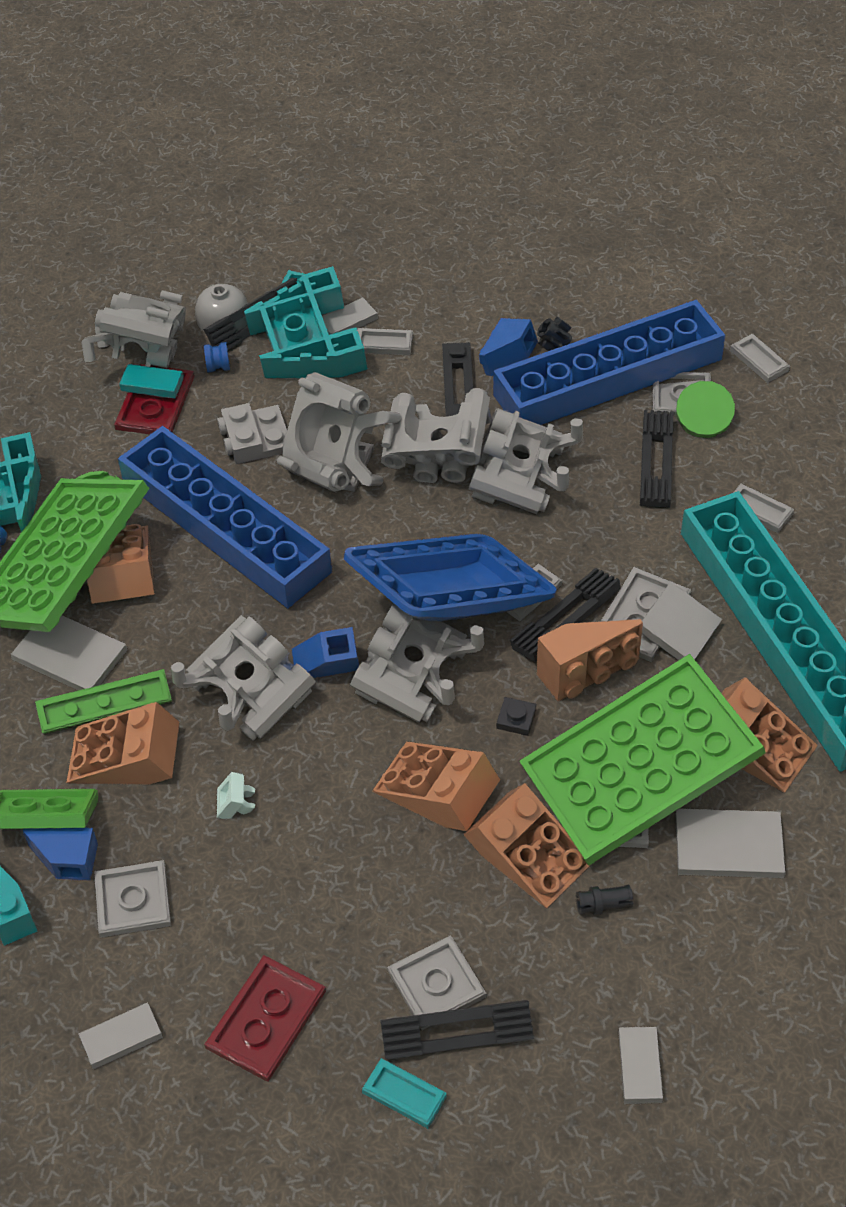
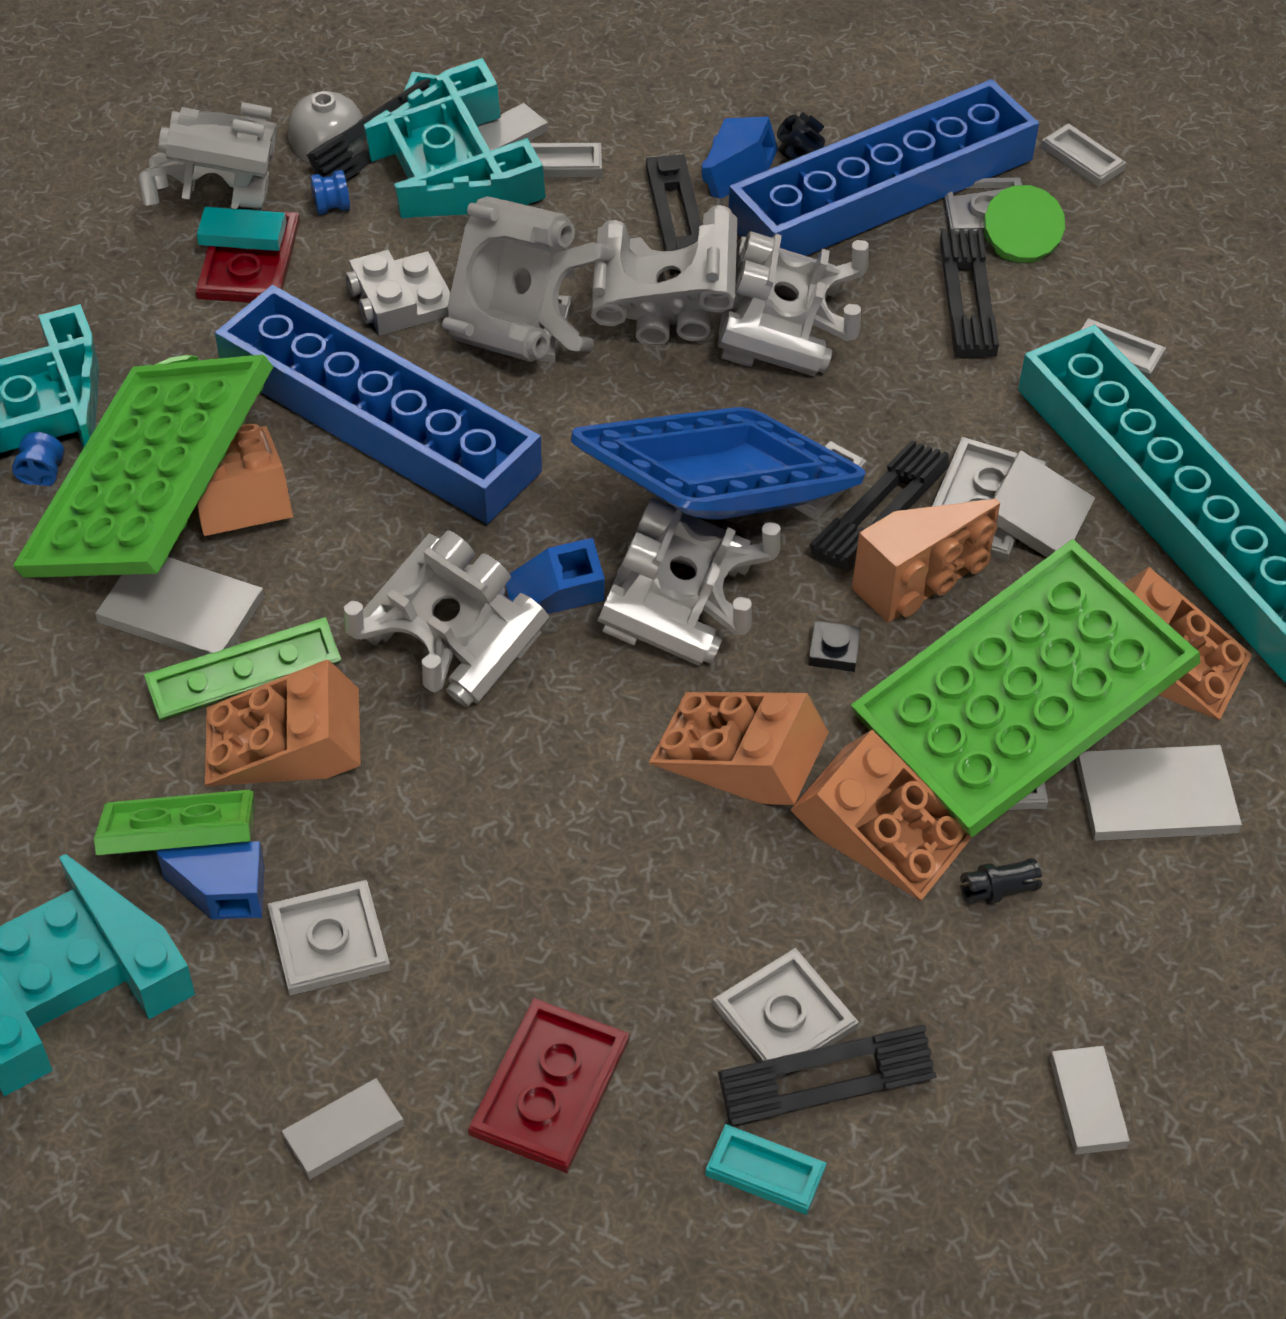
camera: 10 degrees left, 0 degrees up
light aqua tile [217,772,255,819] -> none

